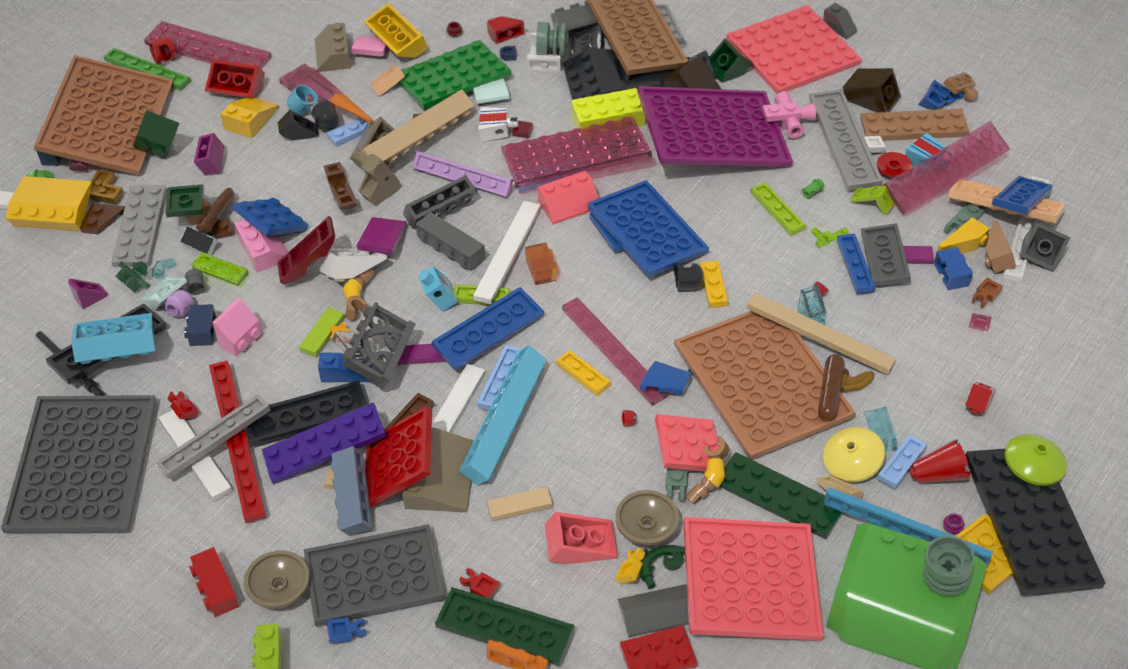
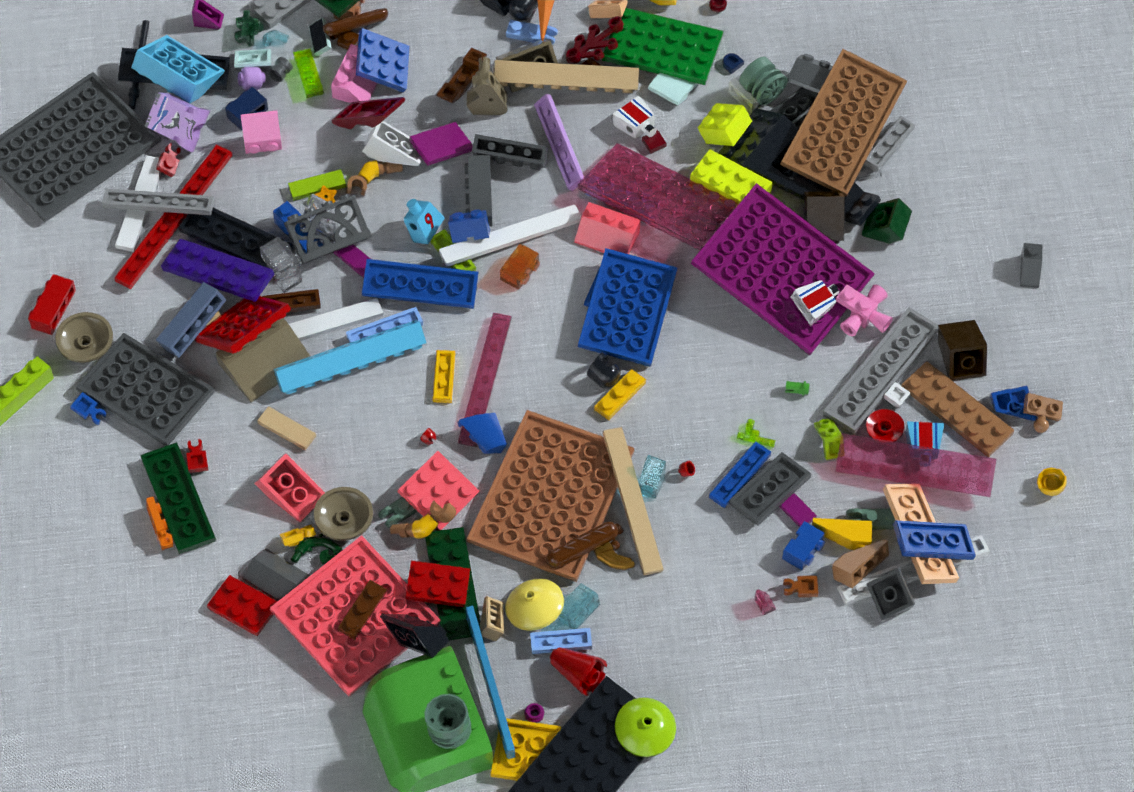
camera: 45 degrees right, 10 degrees up
red slope [487,16,525,44] -> none
coral plate [726,5,862,94] -> none
lime tile [750,182,806,236] -> none
red slope [965,382,996,415] -> none
none -> lavender piece [145,93,210,152]
none -> clear brick [260,236,303,293]
none -> reddish brown plate [338,580,387,640]
none -> black slope [380,614,449,658]
none -> red plate [405,560,470,608]
none -> blue brick [448,209,490,243]
none -> dark red plant [566,16,624,64]
none -> neon yellow brick [697,103,752,146]
none -> torso [791,280,839,326]
none -> yellow hair [1037,467,1067,496]

